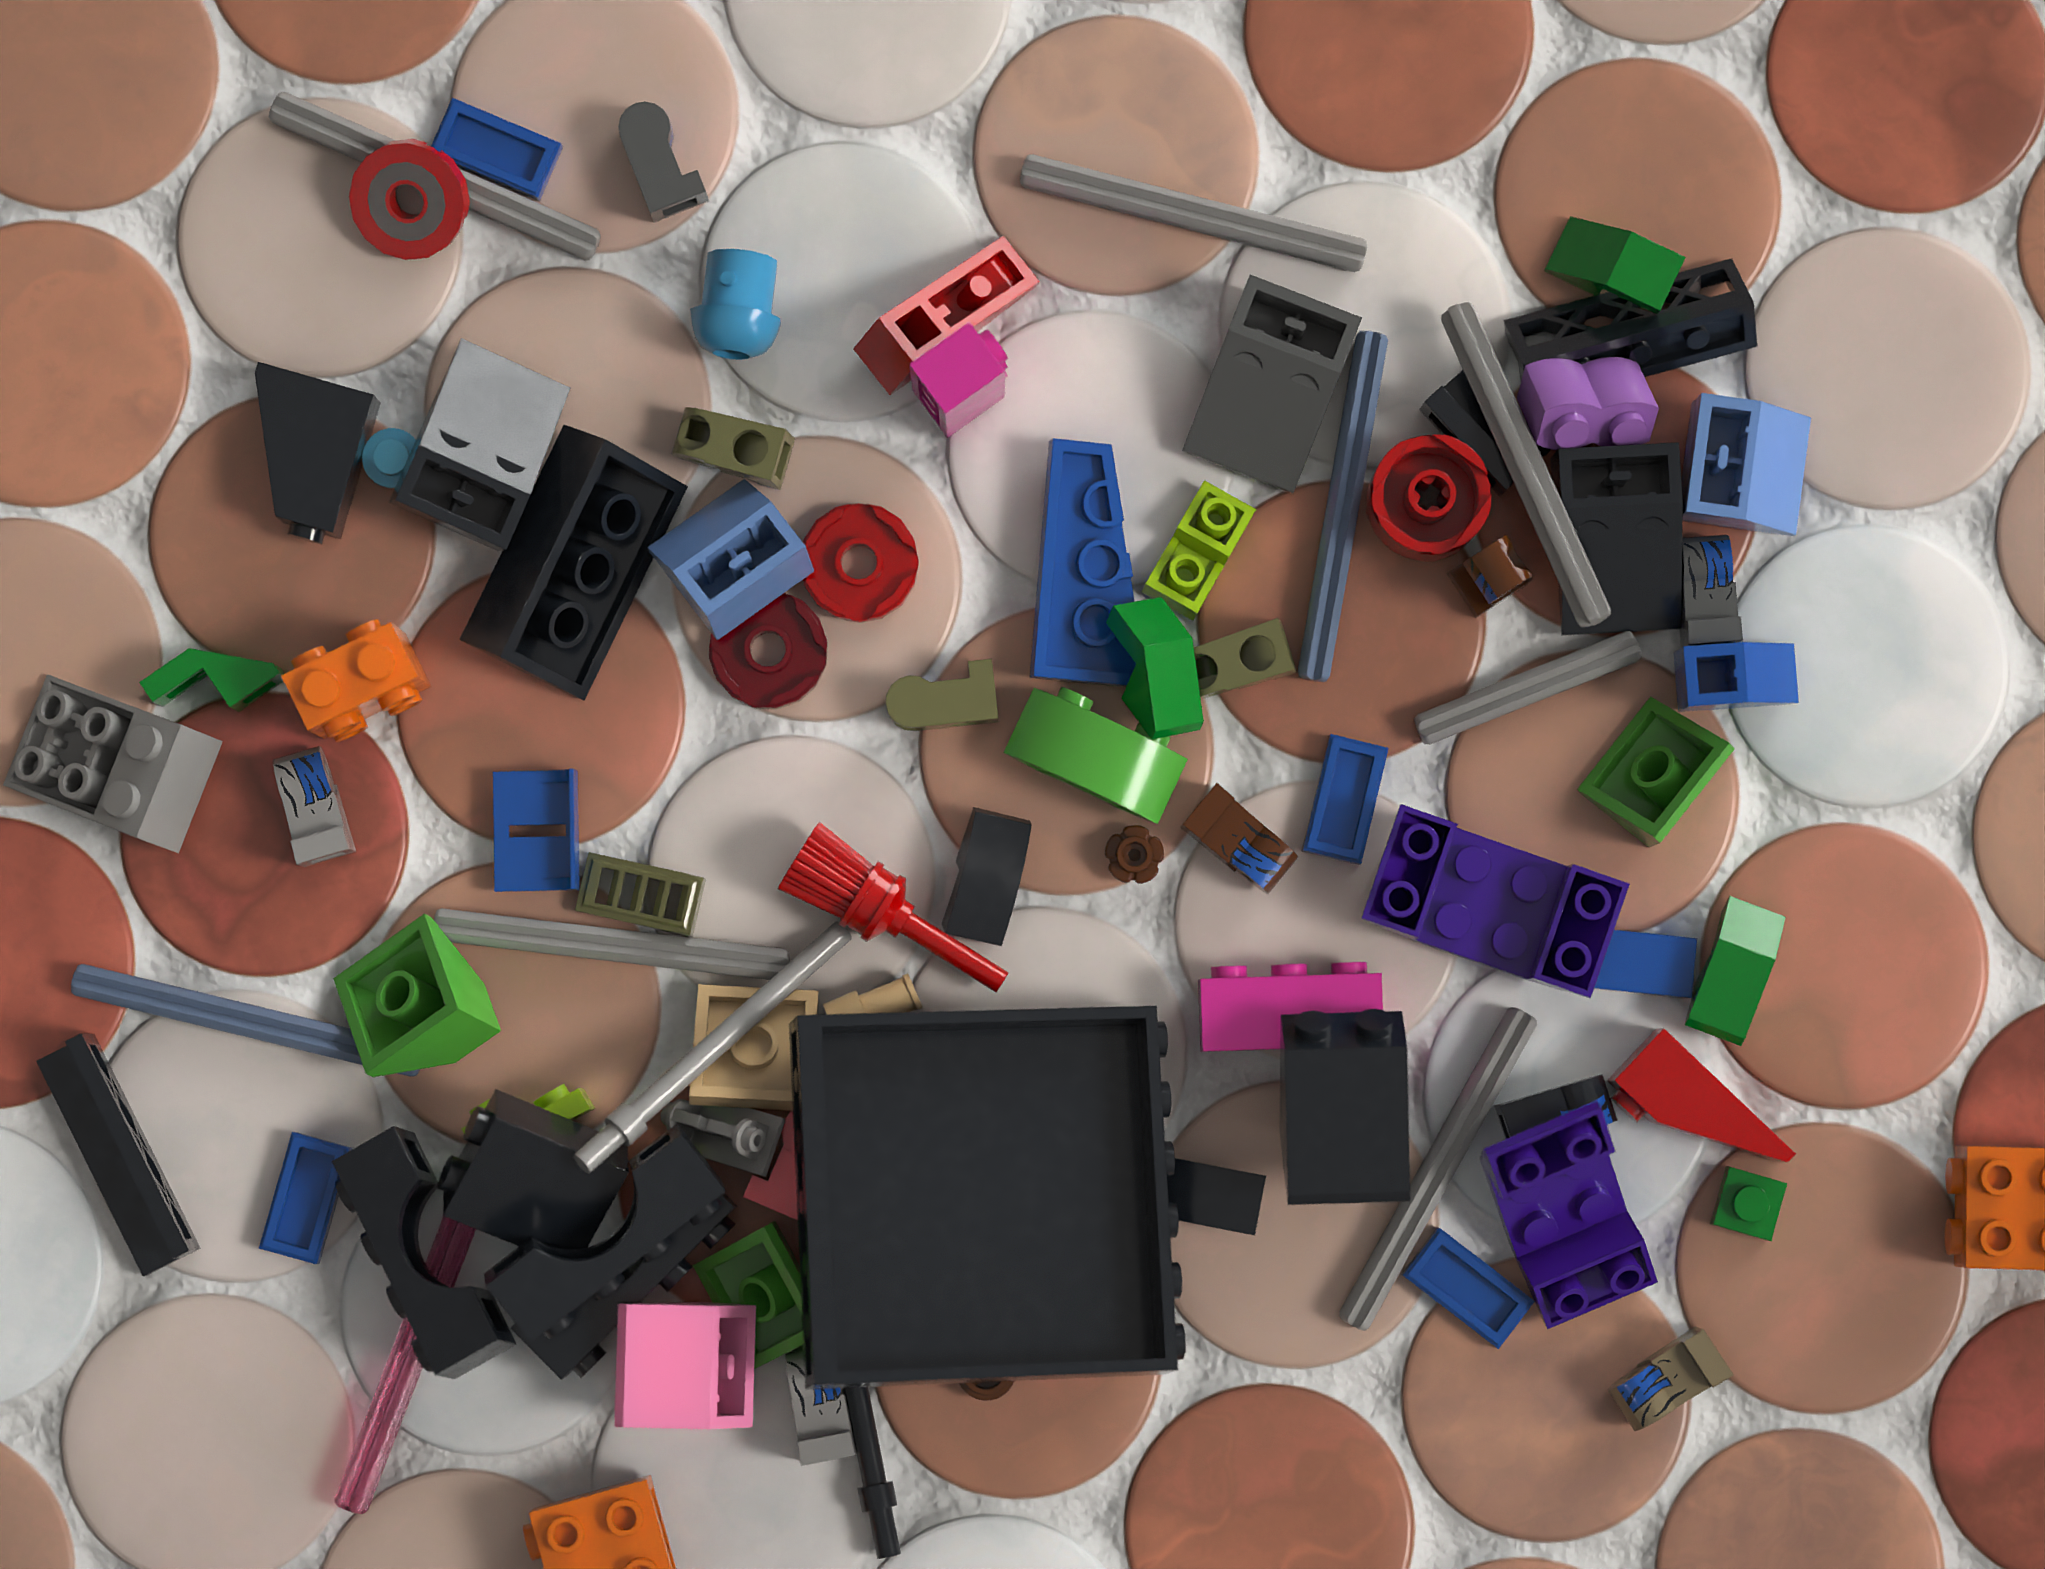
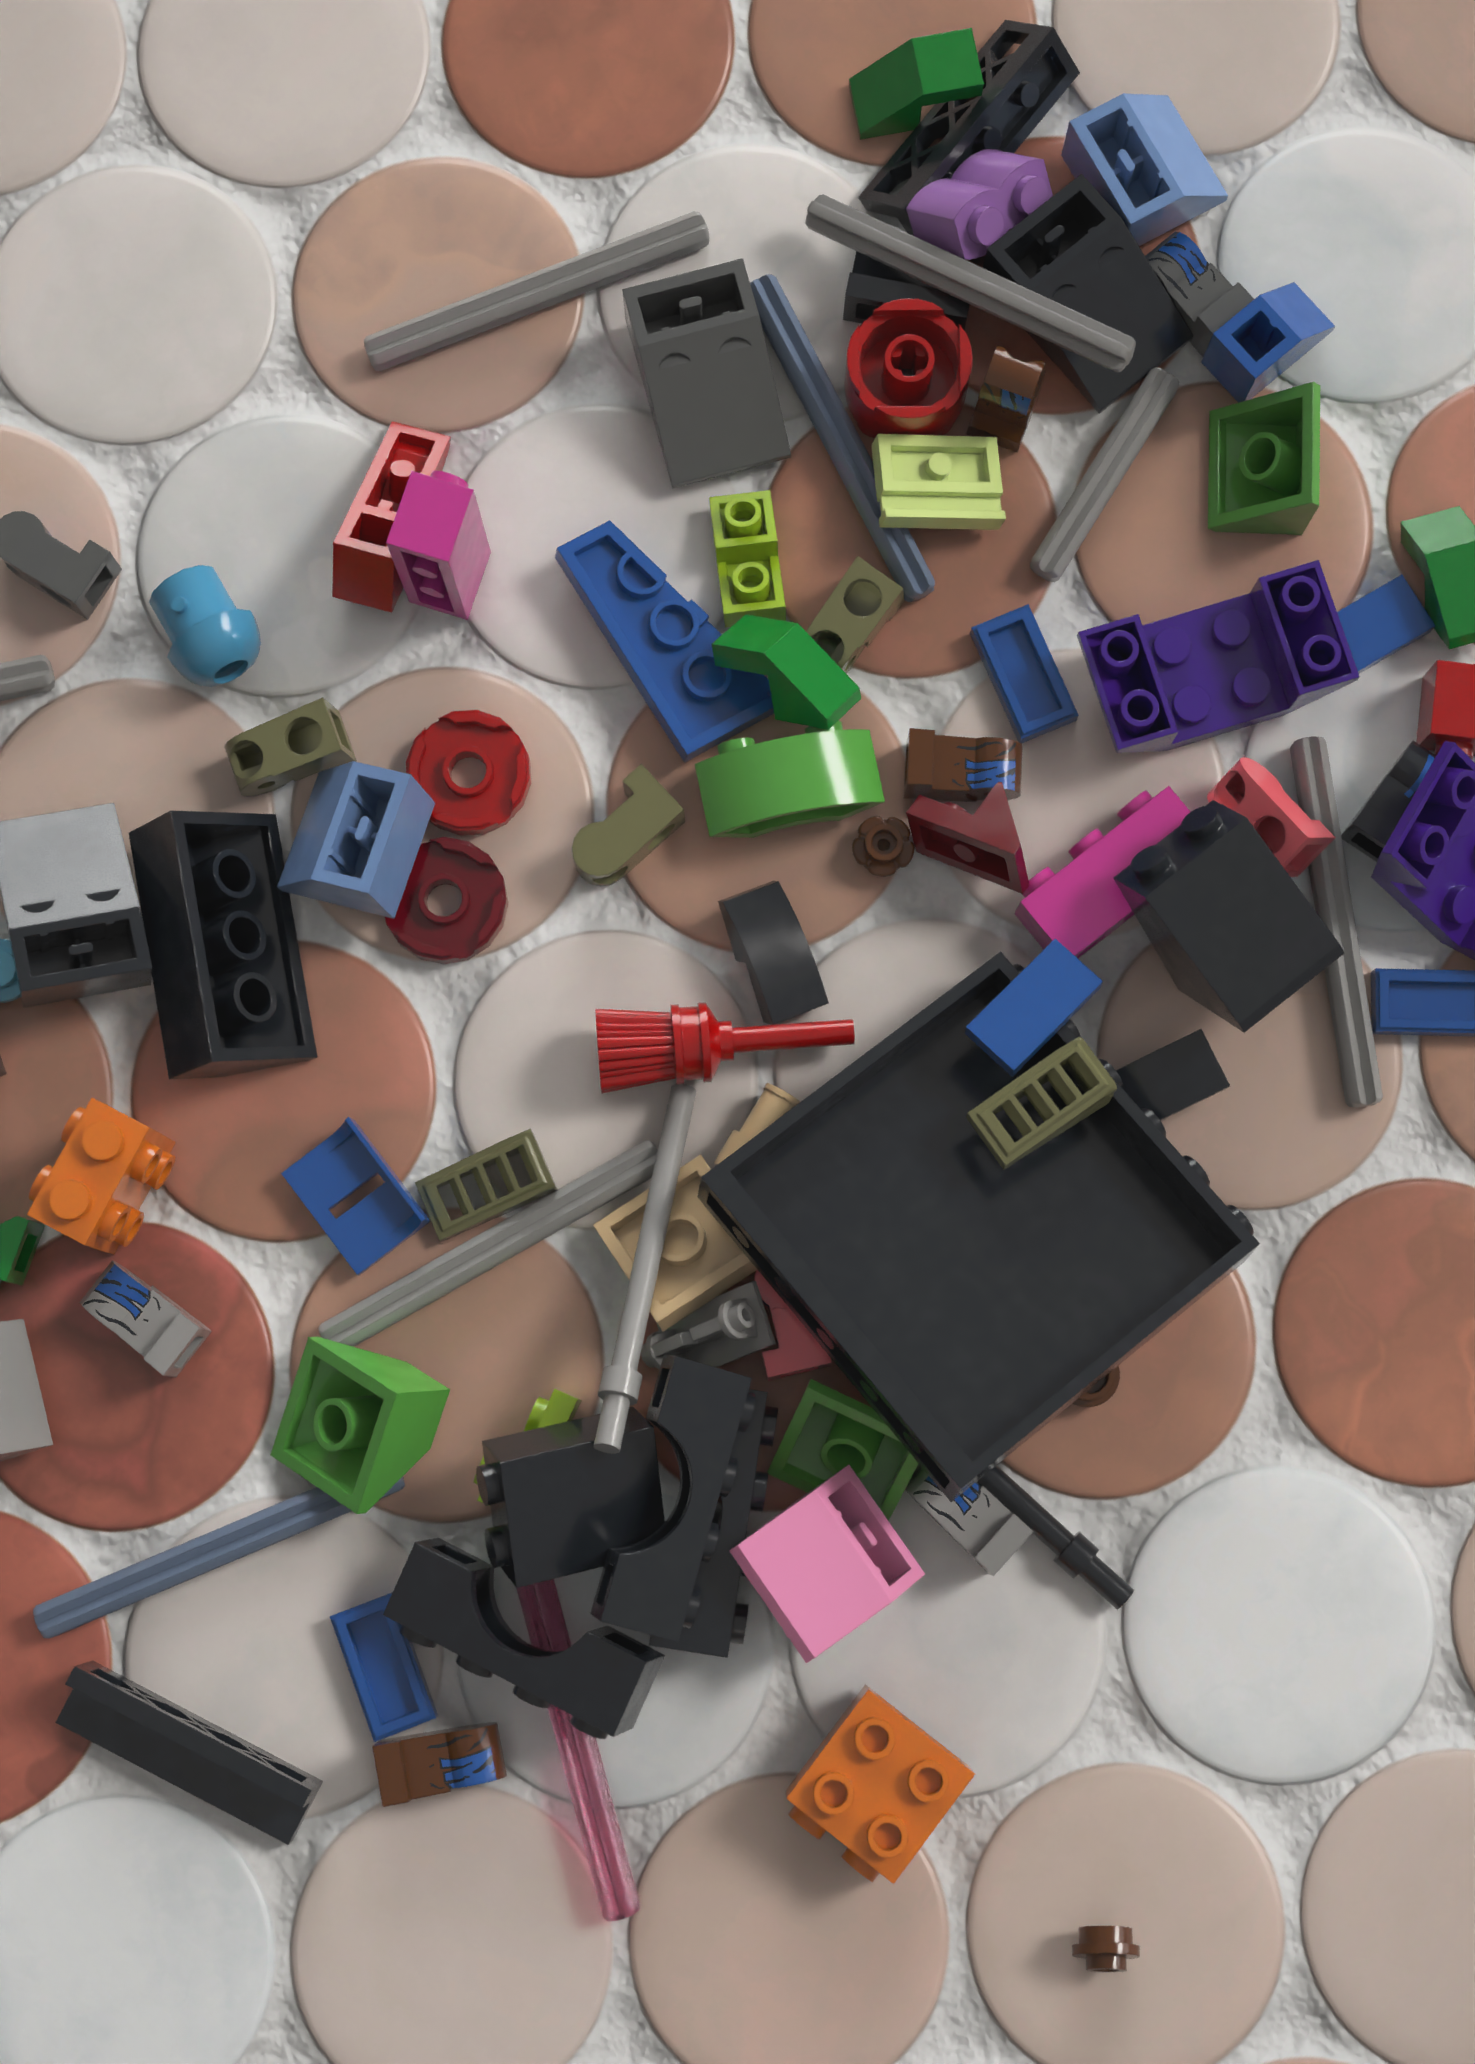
camera: 30 degrees left, 5 degrees down
none -> reddish brown leg [372,1722,507,1807]
none -> yellowish green plate [871,434,1006,530]
none -> dark red slope [906,782,1029,894]
none -> blue tile [965,939,1103,1077]
none -> olive slope [966,1036,1117,1170]
none -> coral leg [1207,757,1336,877]

